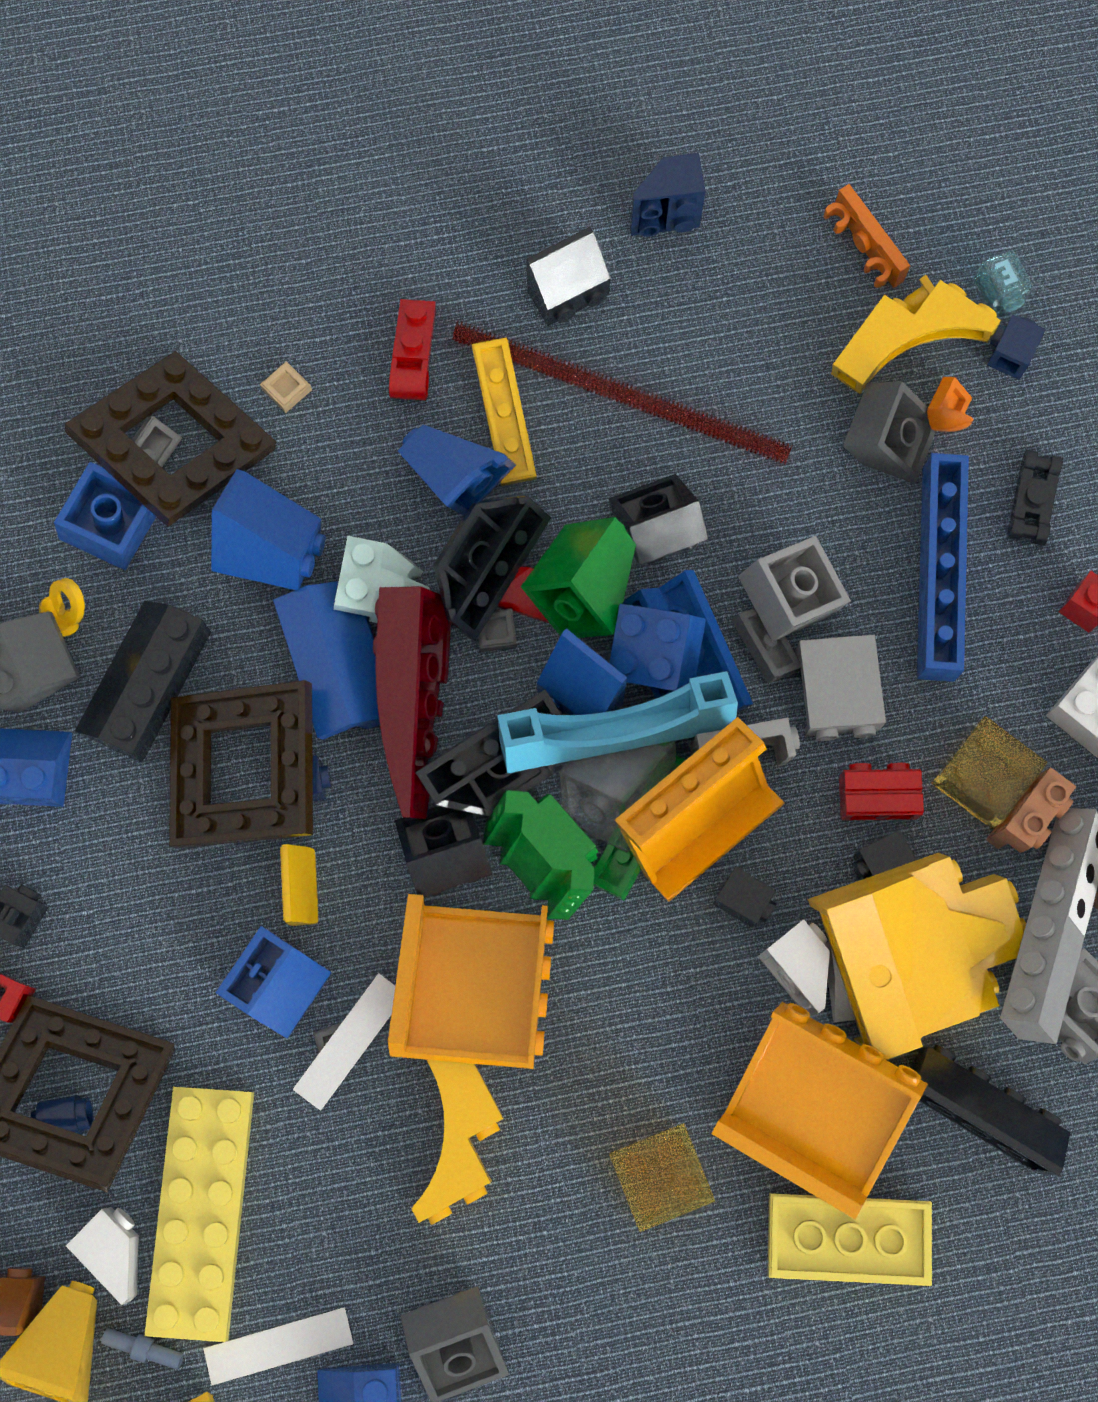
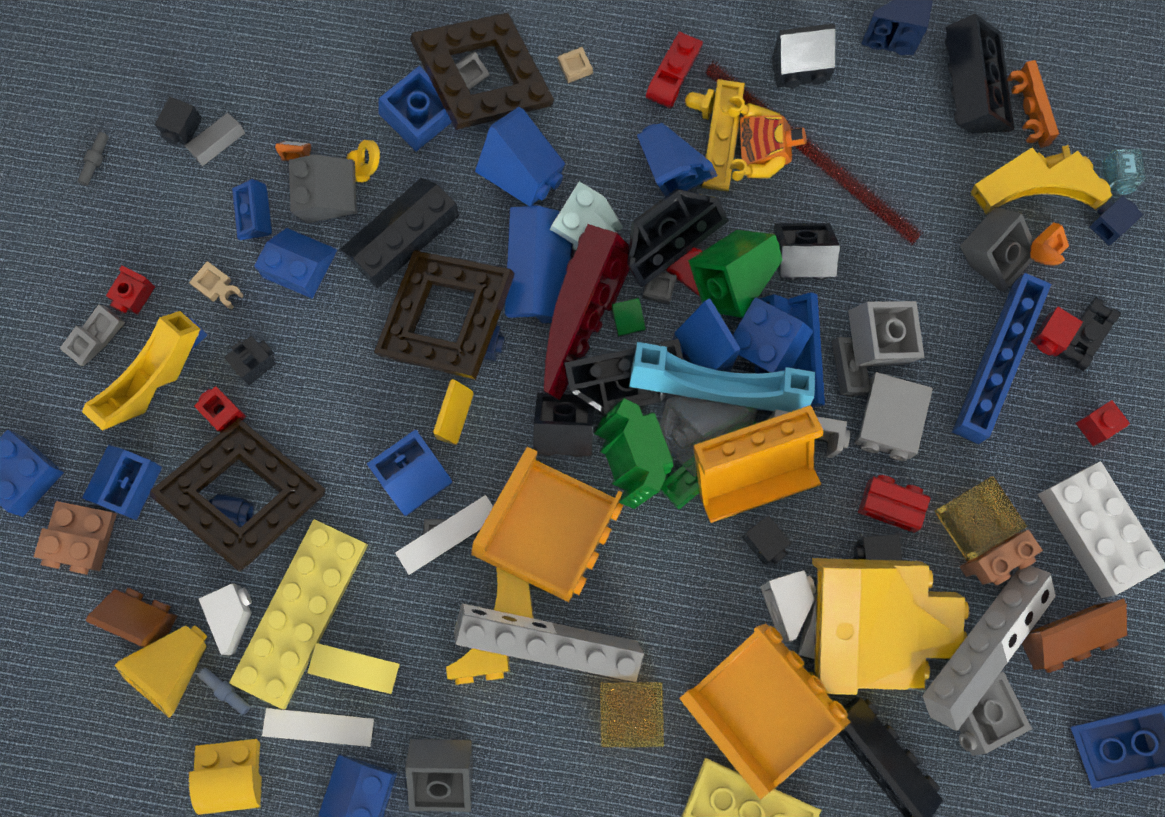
camera: 20 degrees right, 0 degrees up
none -> light yellow brick [307,643,399,694]
none -> light grey brick [454,604,644,682]
none -> green slope [611,298,646,337]
none -> yellow piece [685,89,715,120]
none -> torso [727,95,806,181]
none -> black slope [945,13,1015,133]
none -> red brick [1031,307,1083,357]

